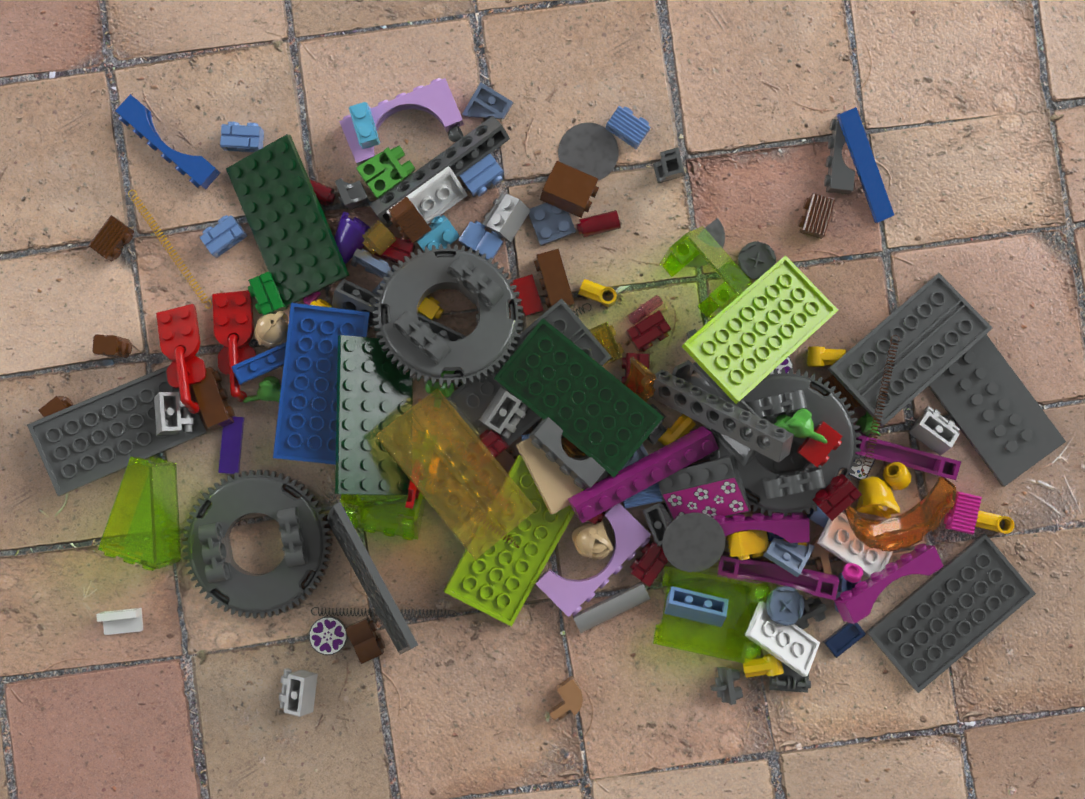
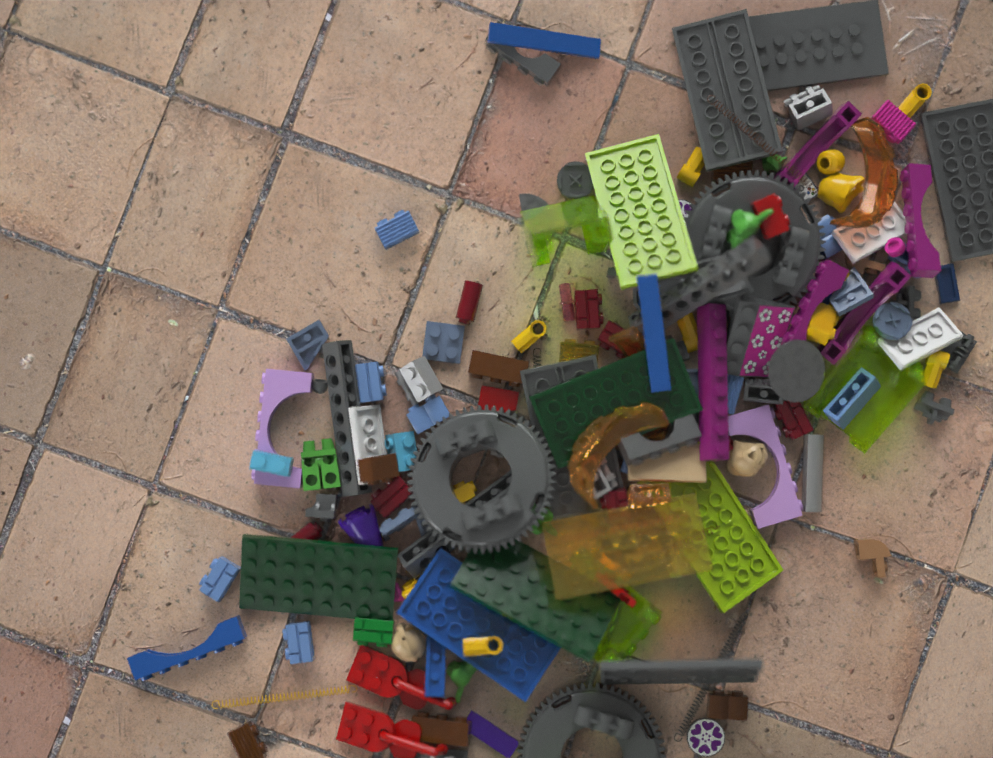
camera: 65 degrees left, 0 degrees up
clear yellow brick [362,221,396,256] -> none
reddish brown brick [540,161,599,218] -> none
flat silver sticker [558,123,619,181] -> none
dark grey brick [653,147,686,184] -> none
reddish brown brick [798,193,835,239] -> none
dark red brick [812,474,862,521] -> none
none -> yellow piece [463,636,503,656]
none -> clear orange windscreen [568,403,670,509]
none -> clear orange slope [628,483,672,508]
none -> blue tile [637,273,671,393]

